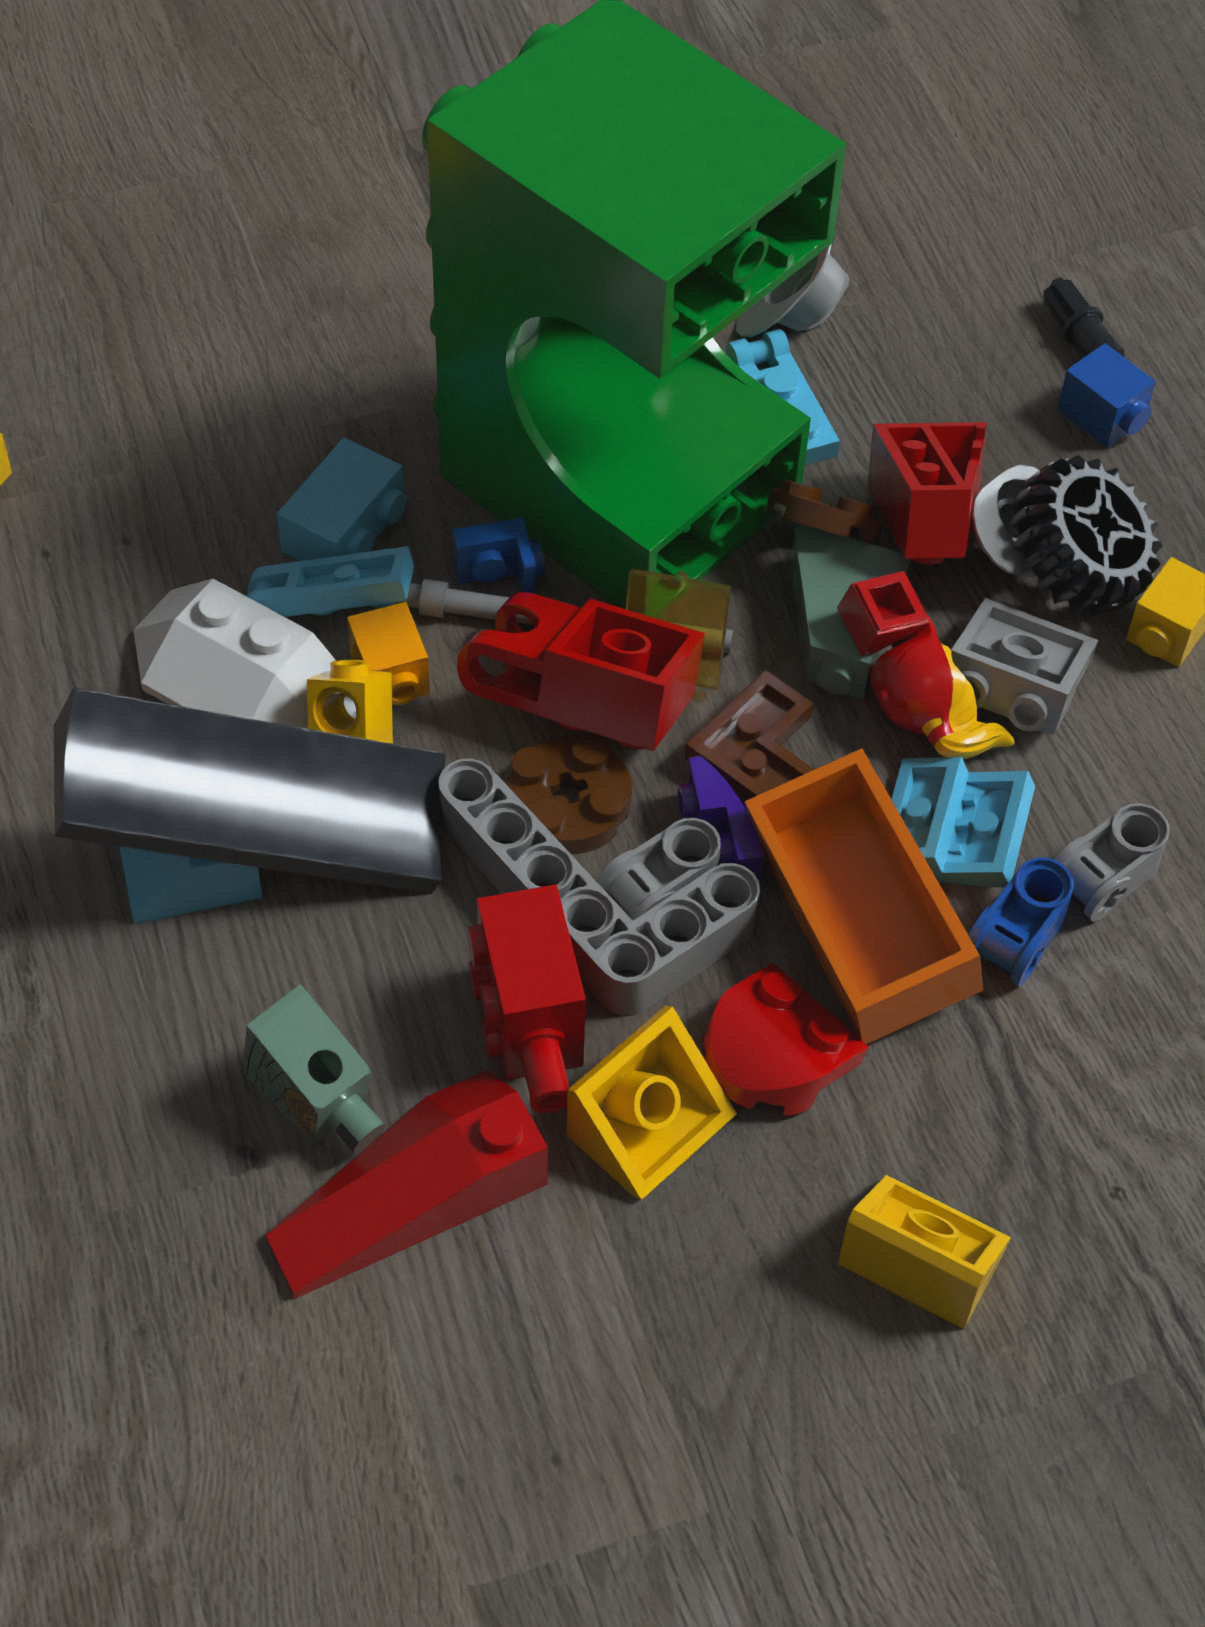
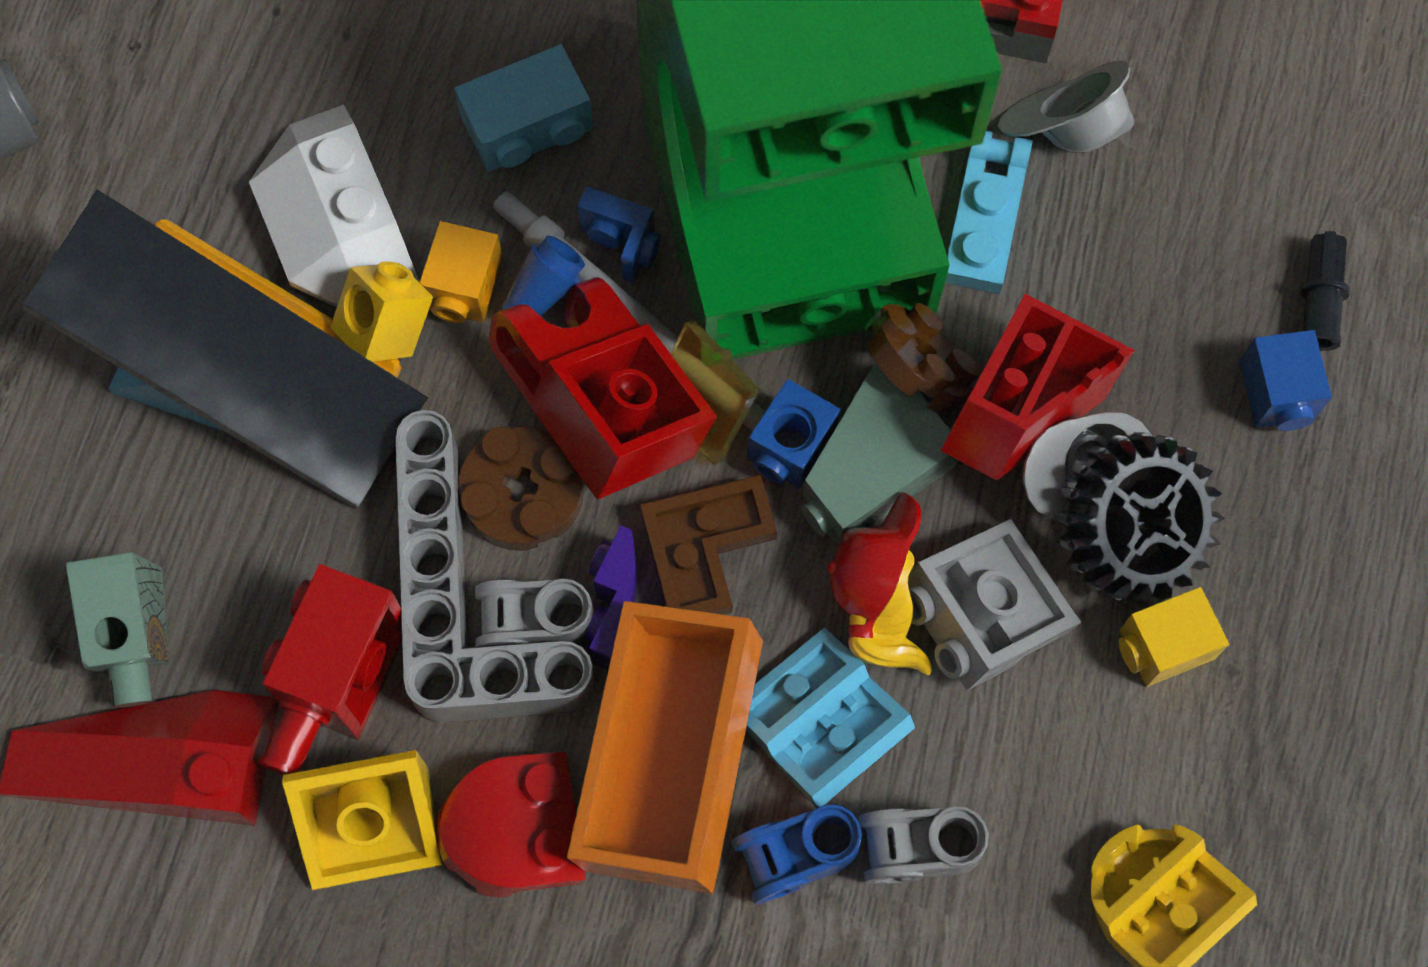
camera: 35 degrees right, 15 degrees up
medium azure plate [246,546,414,617] -> none
red slope [837,571,930,656] -> none
none -> blue cone [502,235,585,316]
none -> blue brick [748,379,841,489]

